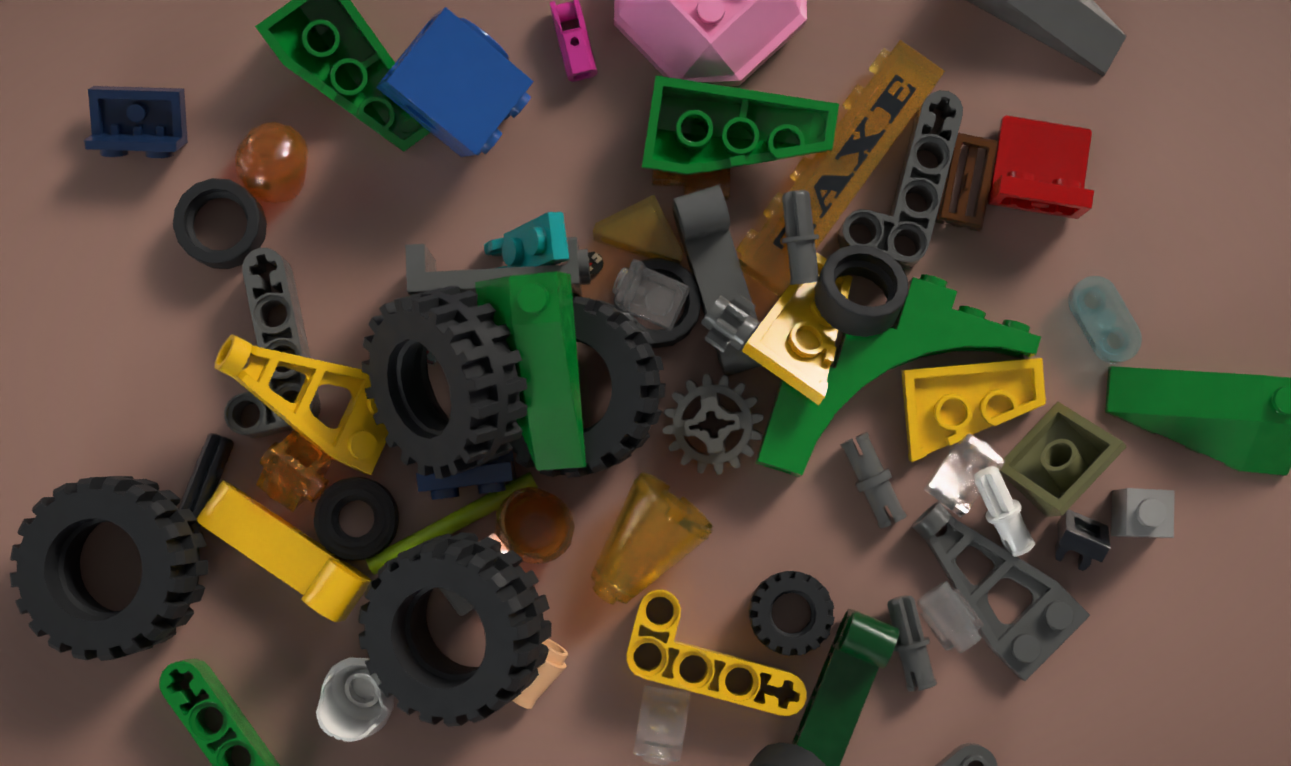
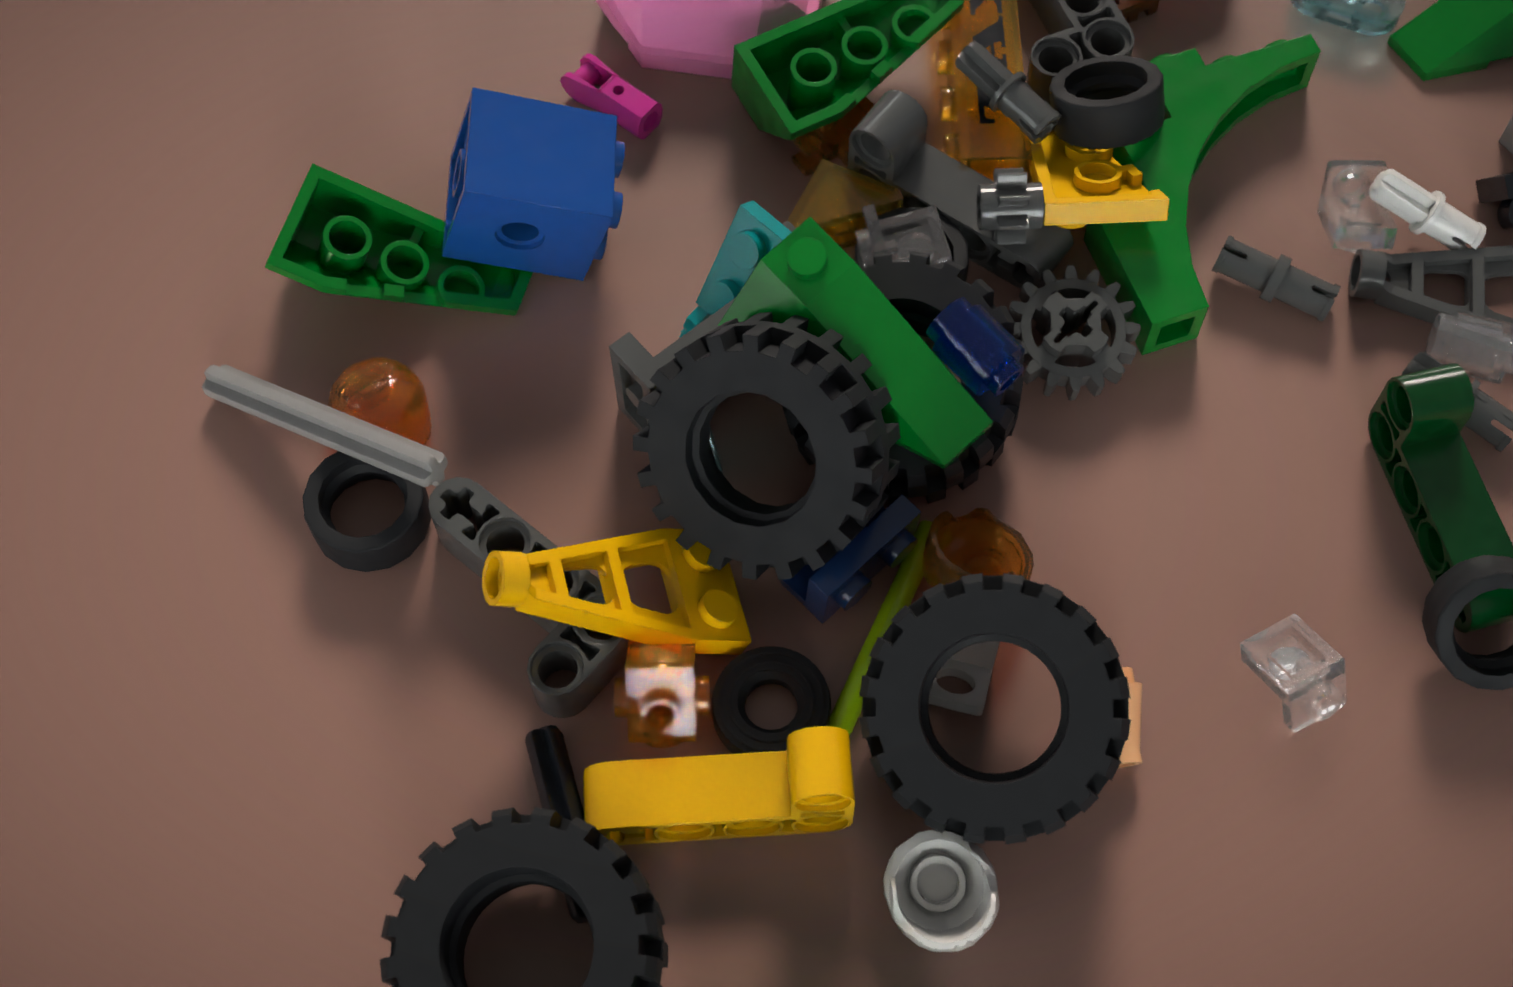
camera: 35 degrees left, 20 degrees down
dark blue bracket [84,86,188,158] -> none
clear yellow cone [590,472,713,605] -> none
yellow beam [626,589,807,716] -> none
black tyre [749,571,835,656] -> none
yellow wing [901,358,1046,462] -> none
olive slope [996,402,1126,517] -> none
none -> light grey axle [202,364,448,487]
none -> clear blue brick [926,297,1025,396]

